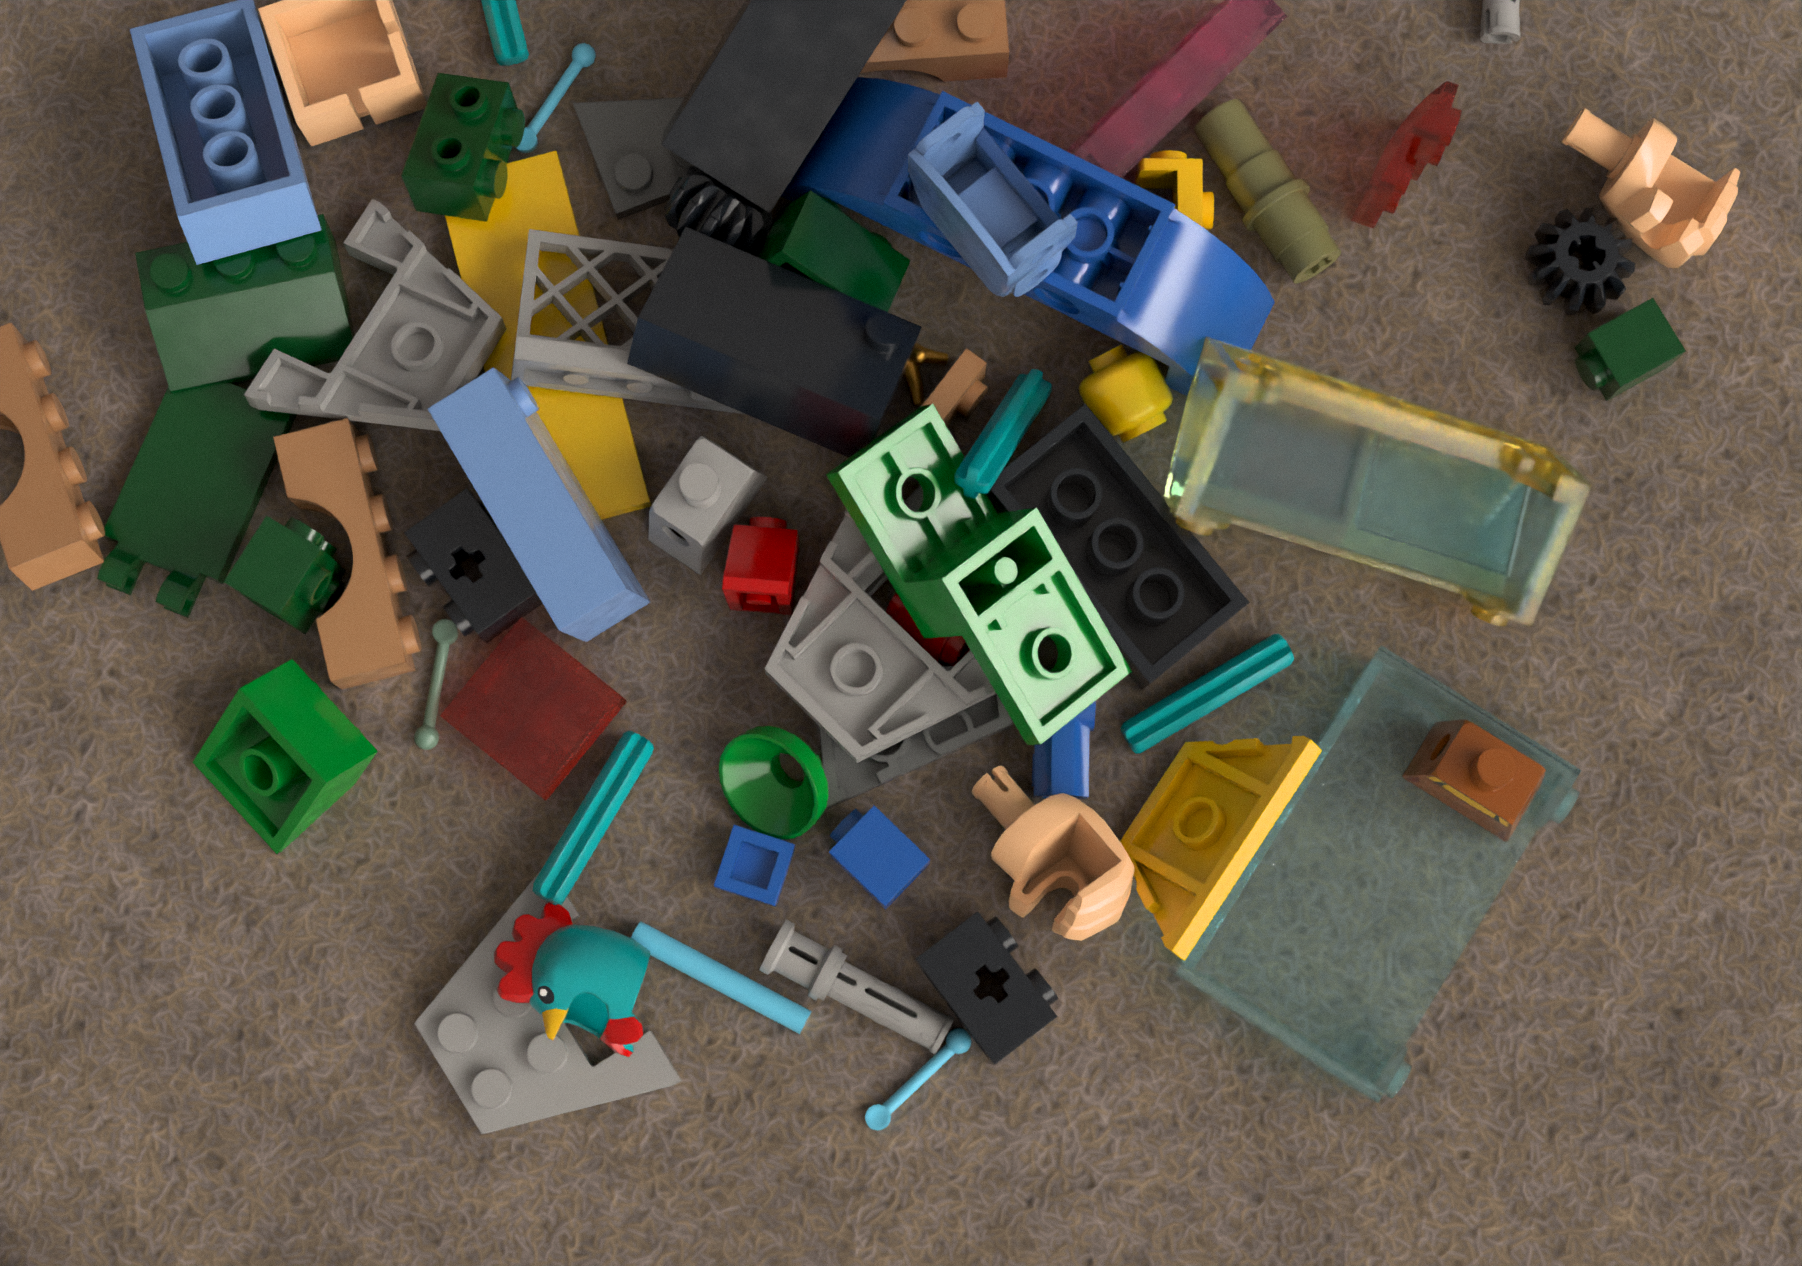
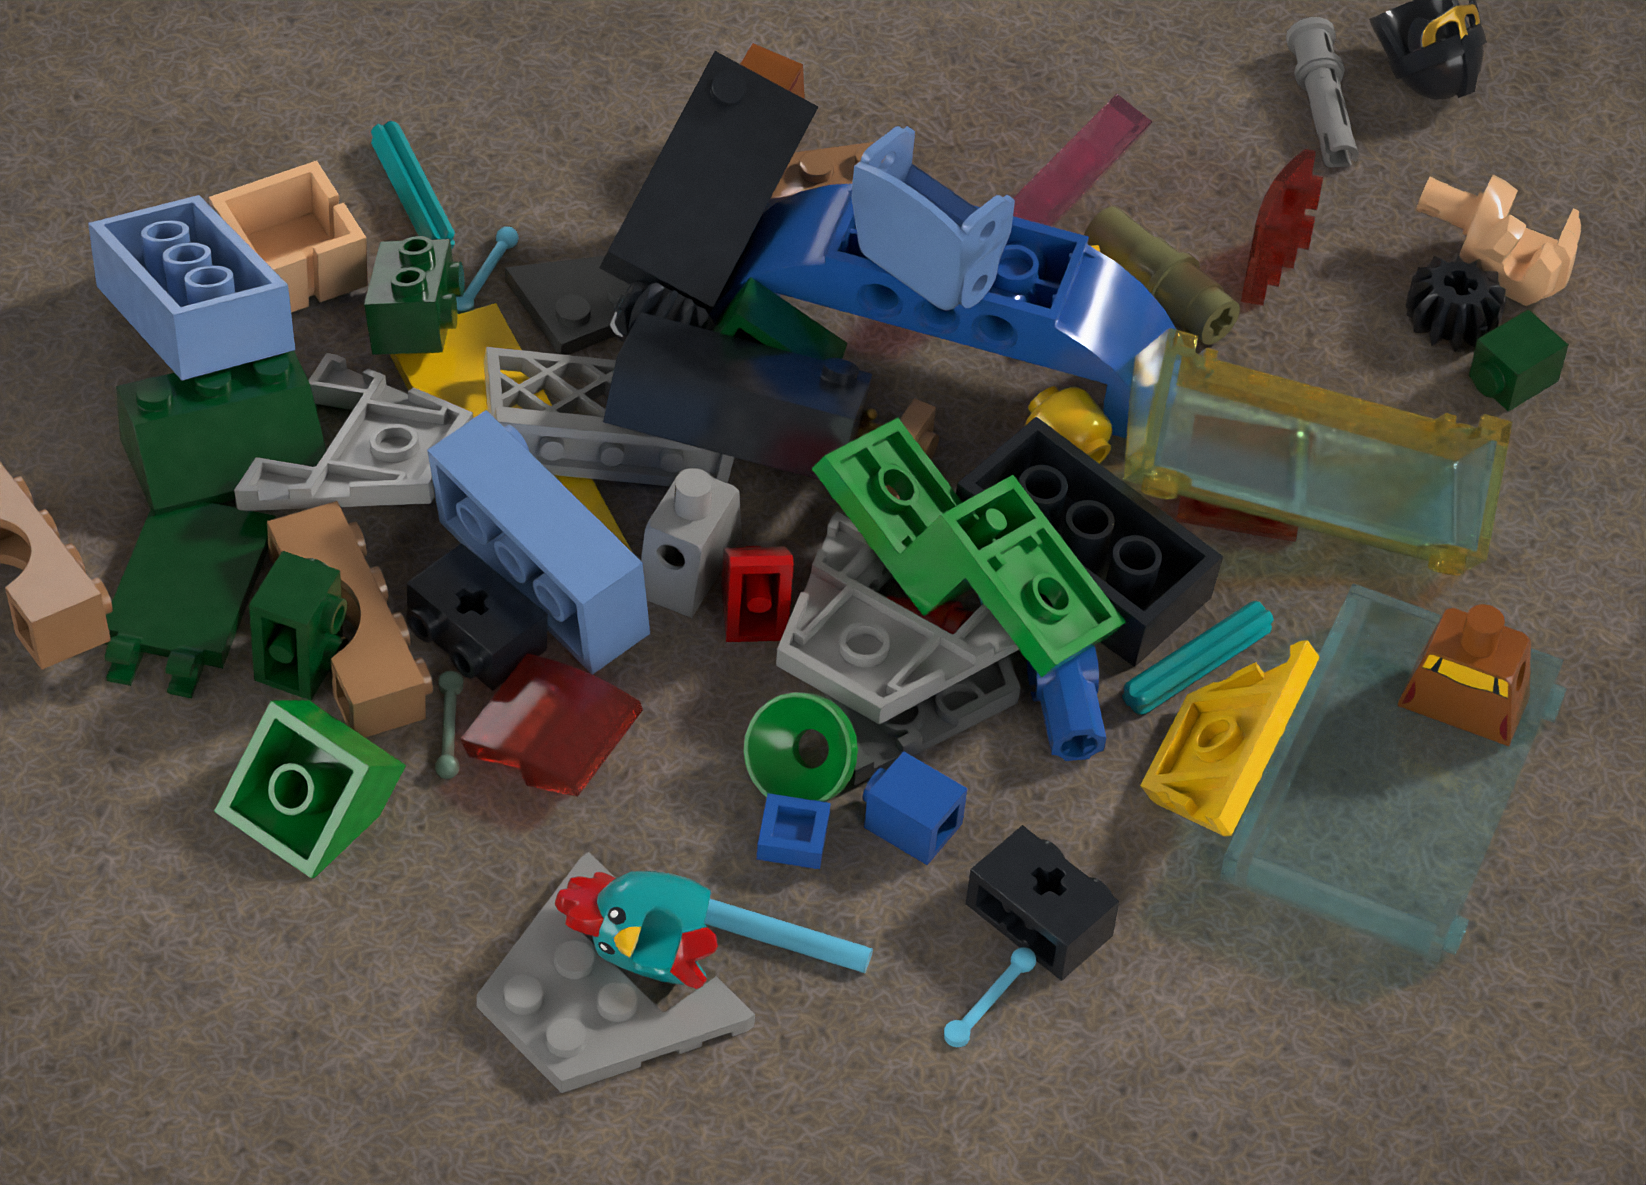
camera: 15 degrees left, 30 degrees down
teal axle [532,730,654,905] -> none
light grey pin [759,919,954,1054] -> none
teal axle [954,369,1052,499] -> none
light nougat piece [972,766,1135,941] -> none

